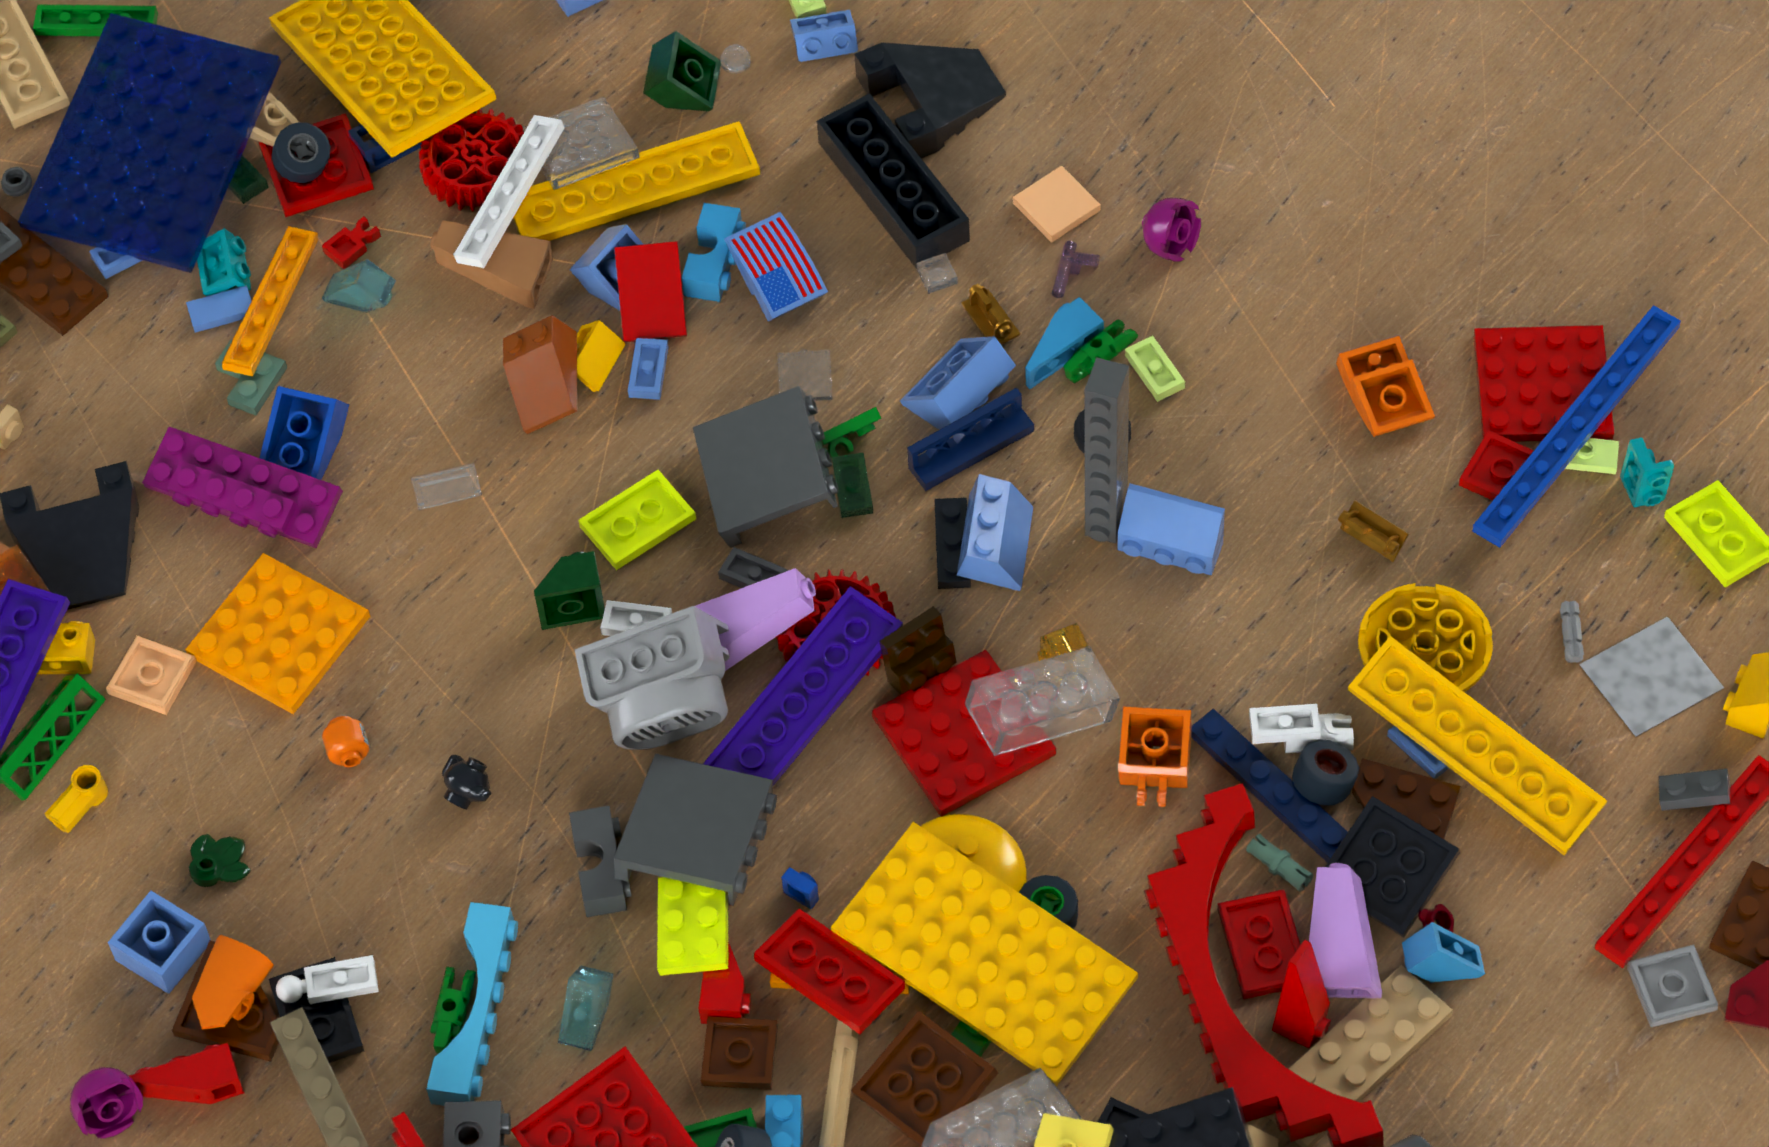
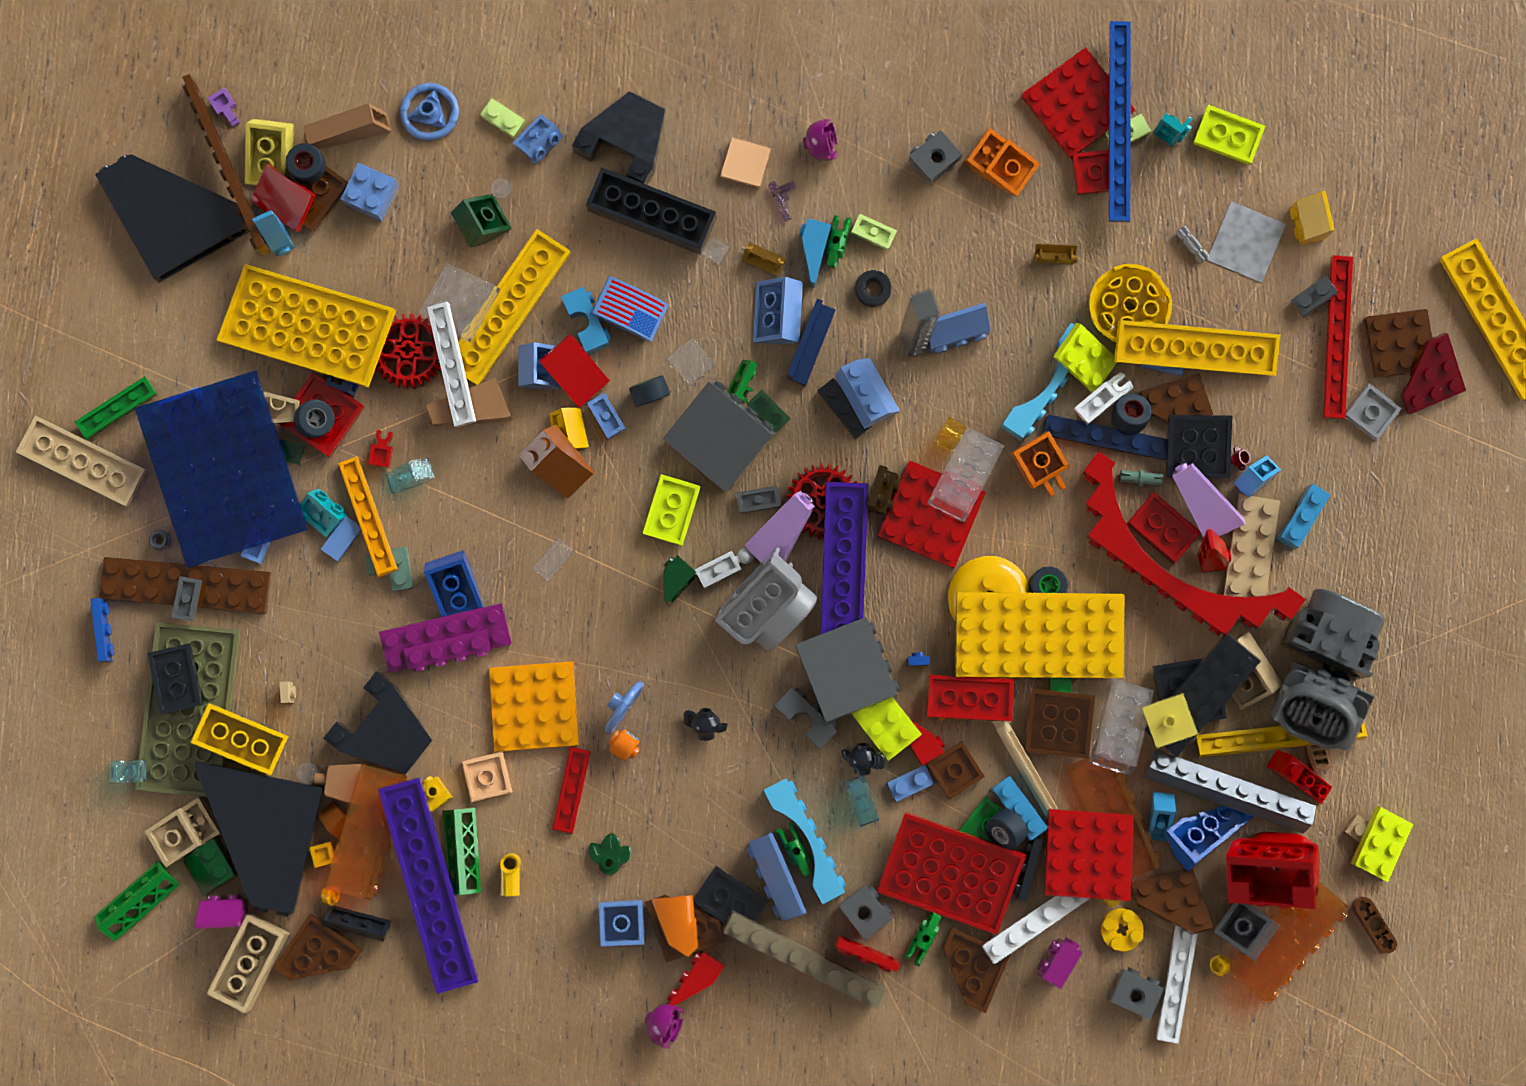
camera: 40 degrees left, 25 degrees up
white plate [276,955,379,1004] -> none
none -> red tile [552,747,591,834]
none -> medium blue piece [605,681,644,734]
none -> black wheel [629,376,670,407]
none -> medium blue slope [747,832,806,921]
none -> black piece [841,743,885,776]
none -> medium blue plate [887,765,934,802]
none -> dark grey brick [908,130,962,186]
none -> medium azure arch [1000,323,1074,441]
none -> neon yellow plate [1053,323,1117,392]
none -> dark azure arch [1275,484,1331,550]

